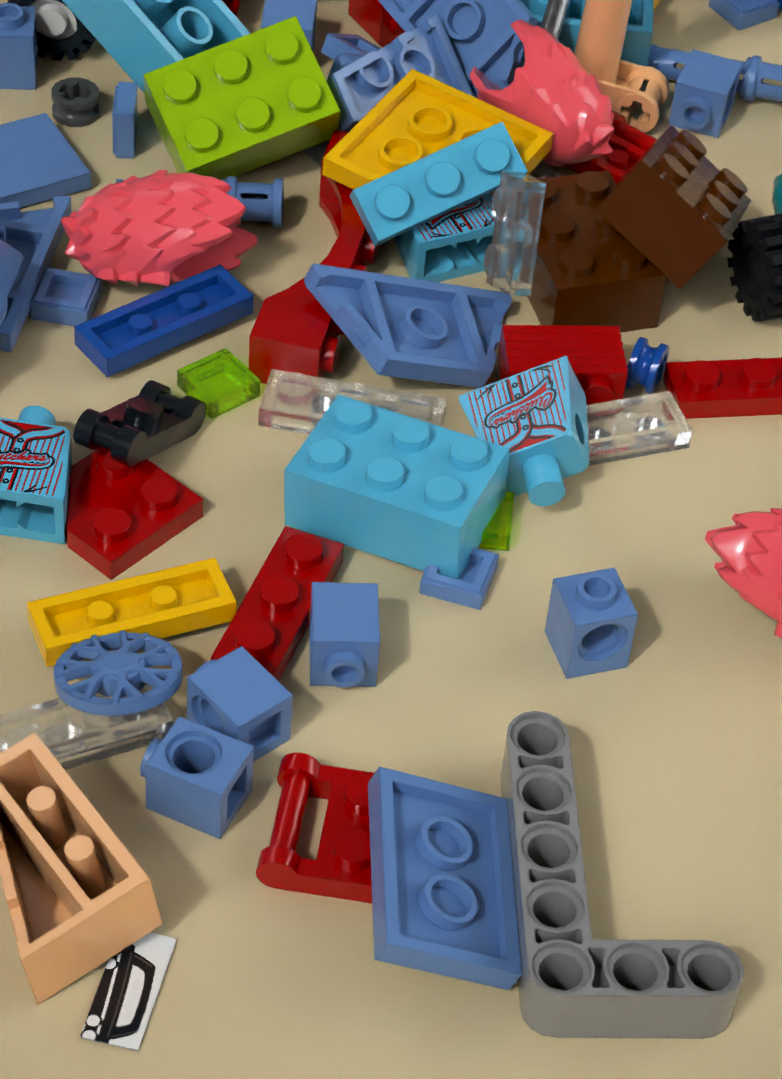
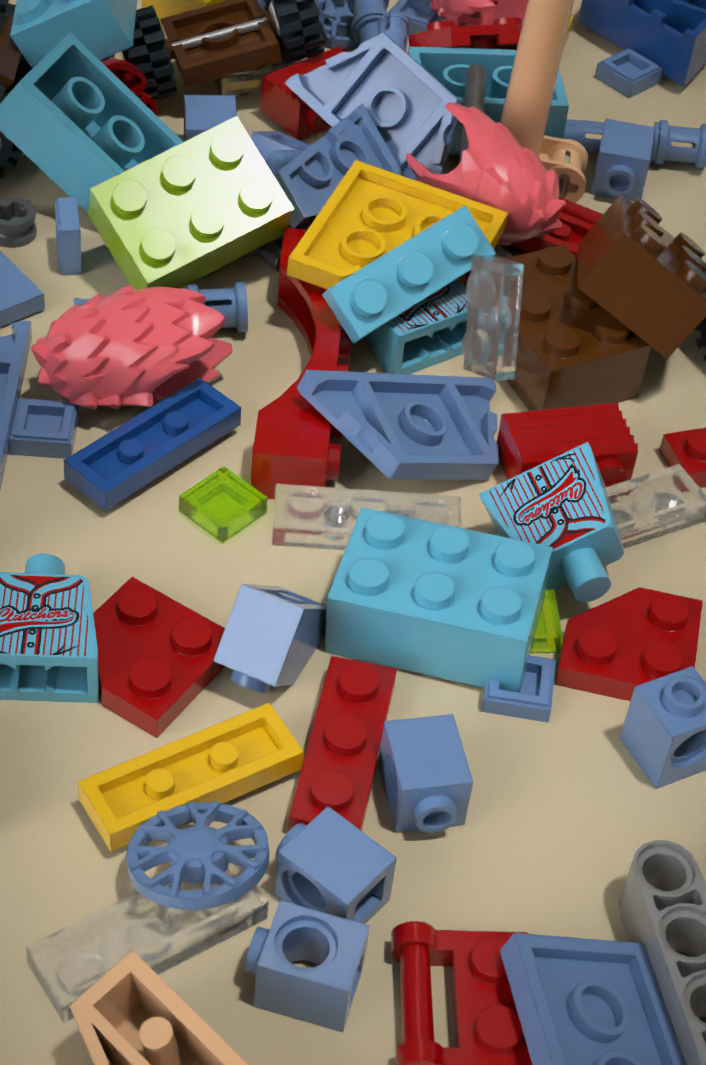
camera: 10 degrees left, 0 degrees up
black plate [73,380,207,467] -> none
blue bush [625,337,669,396] -> none
none -> slope [213,584,327,693]
none -> red plate [555,587,703,701]

